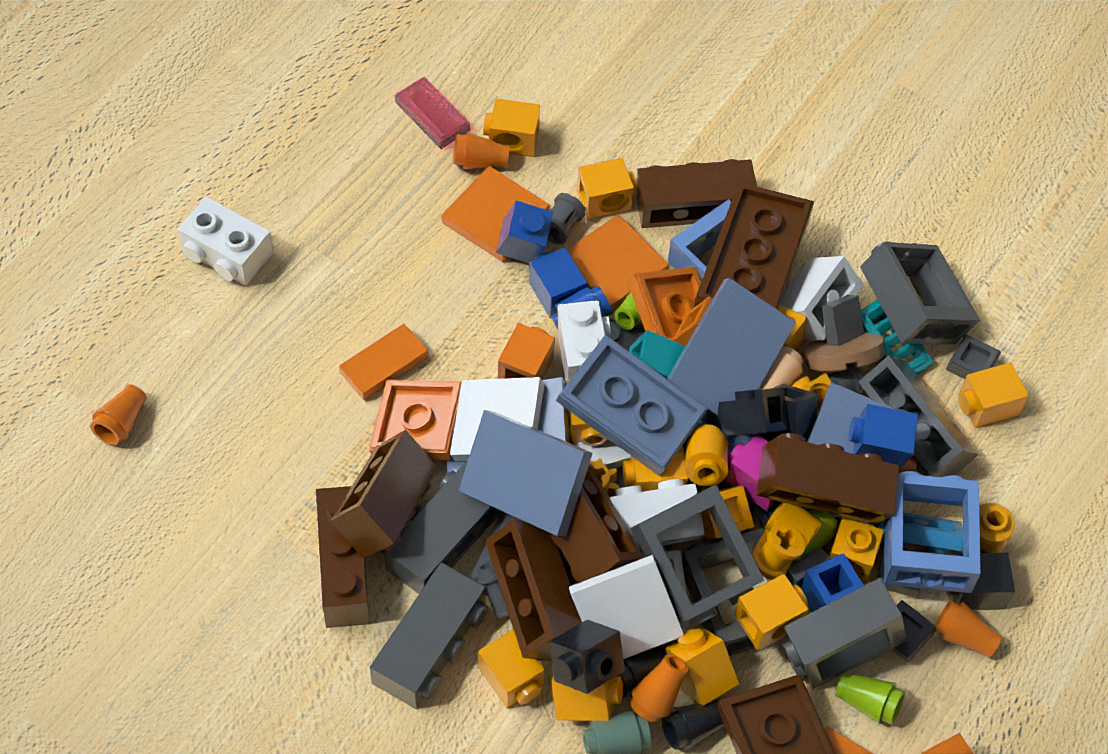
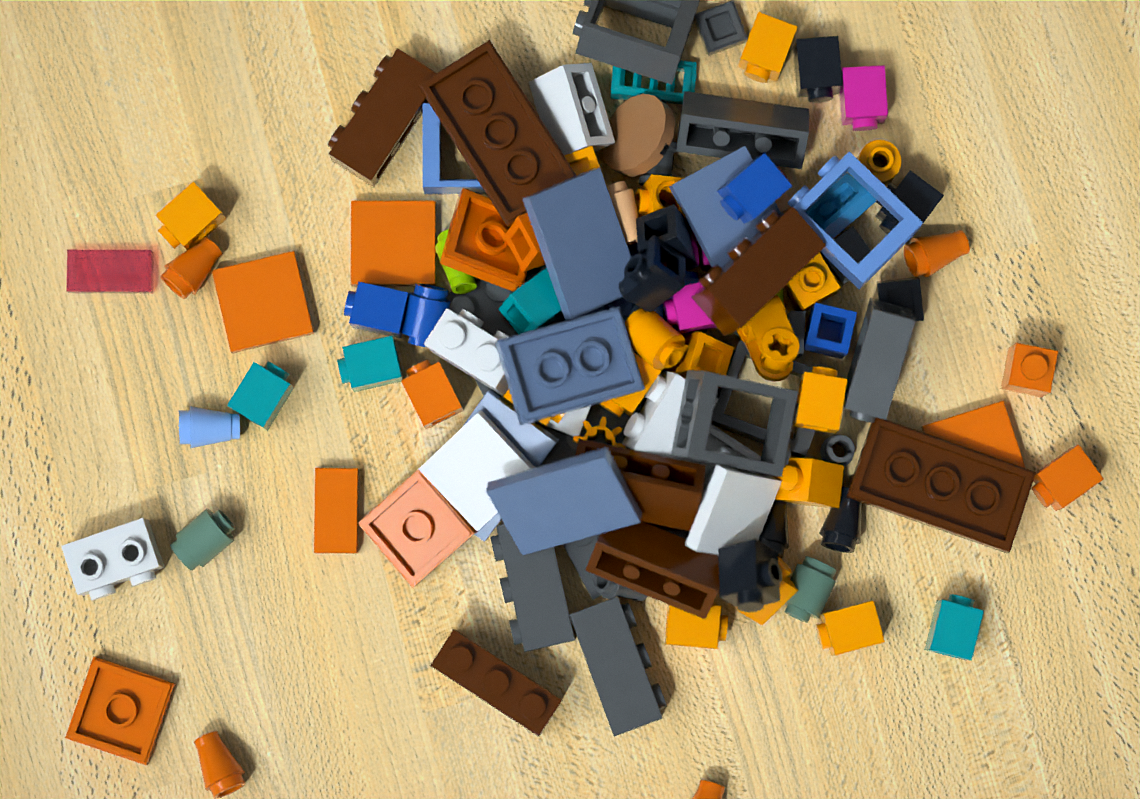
camera: 50 degrees left, 25 degrees up
reddish brown brick [330,430,438,559] -> none
blue brick [496,200,553,263] -> none
dark grey bush [548,193,586,244] -> none
light orange brick [577,157,638,220] -> none
orange cone [631,654,688,722] -> none
dark grey tile [822,295,864,346] -> none
lime cone [835,672,905,725] -> none
none -> orange tile [65,656,176,765]
none -> sand green brick [170,508,235,571]
none -> light blue cone [179,406,240,449]
none -> teal brick [227,361,294,431]
none -> teal brick [337,336,403,392]
none -> black brick [793,36,843,102]
none -> dark grey pin [820,435,855,467]
none -> dark pink brick [840,65,888,131]

